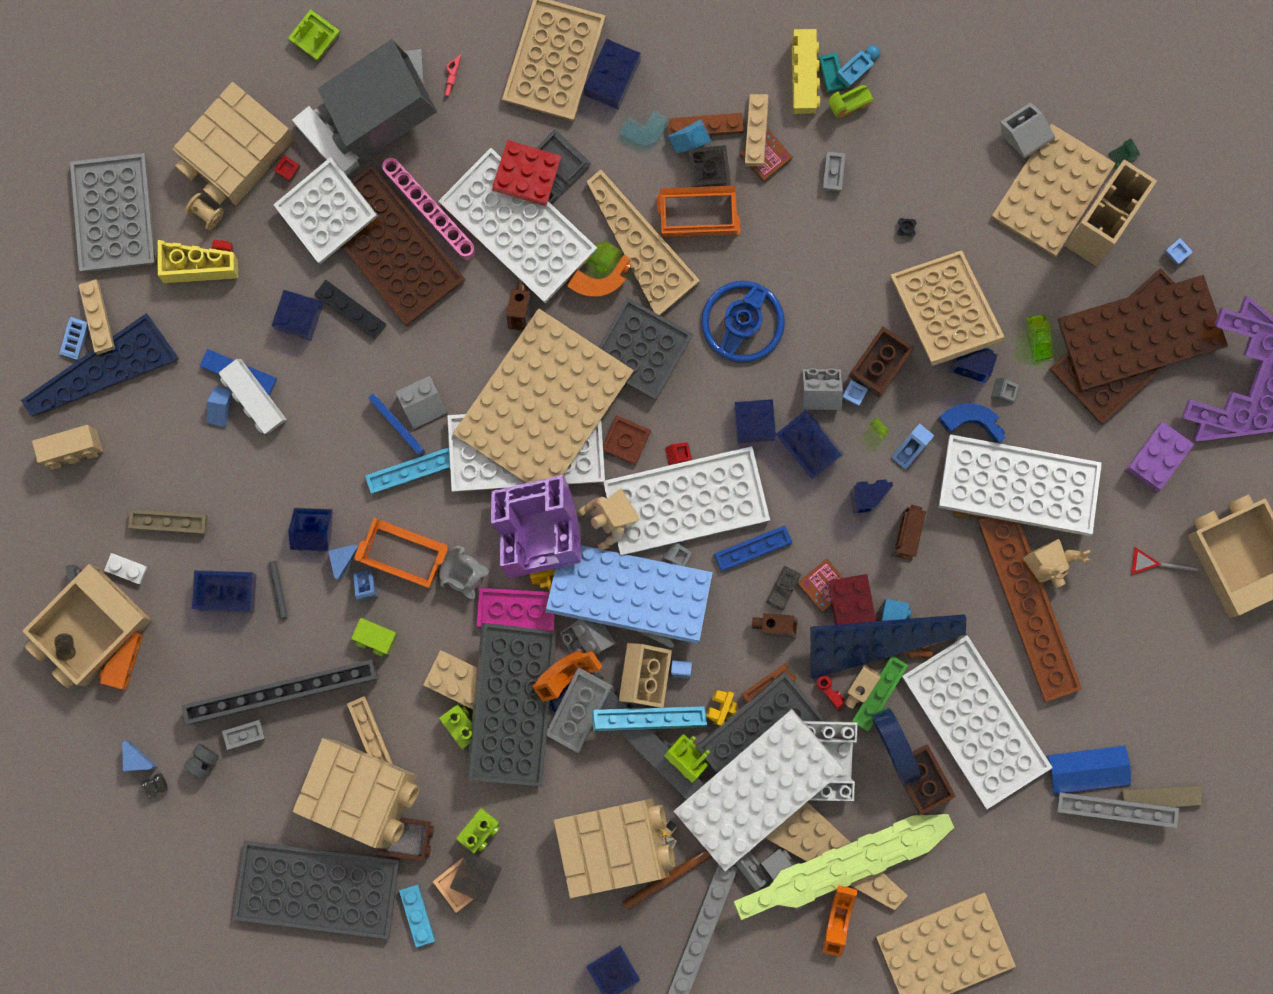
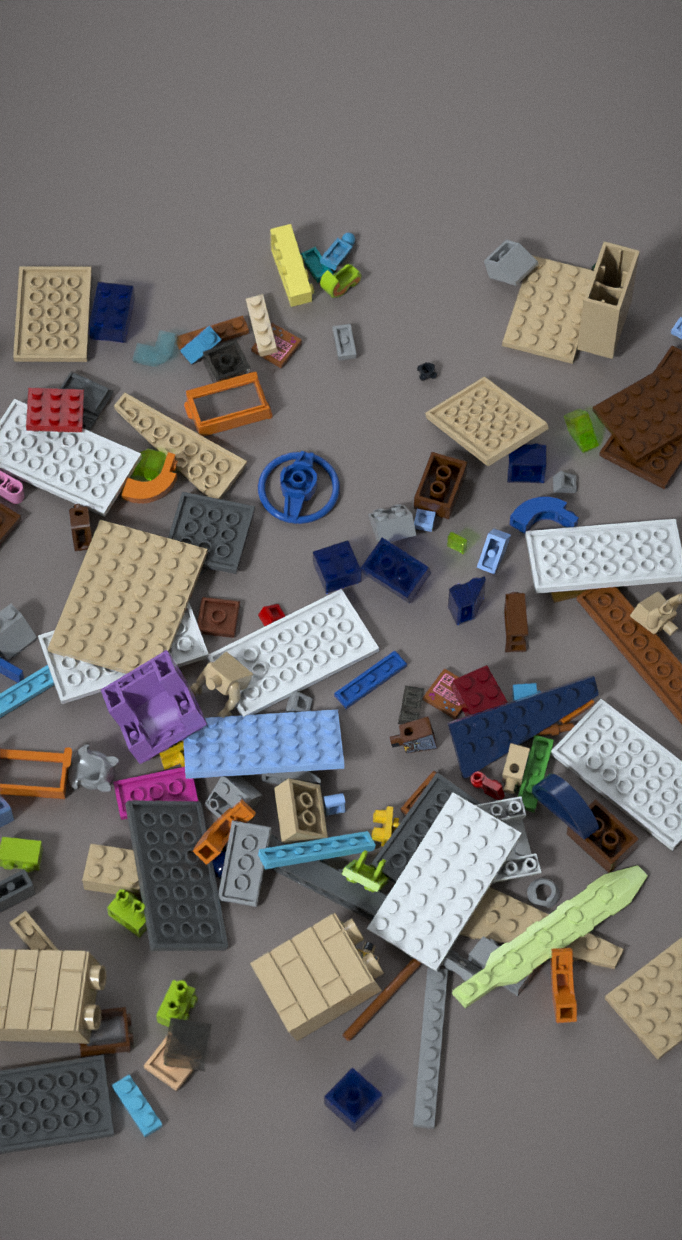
camera: 20 degrees left, 20 degrees down
none -> light grey piece [527,878,560,908]

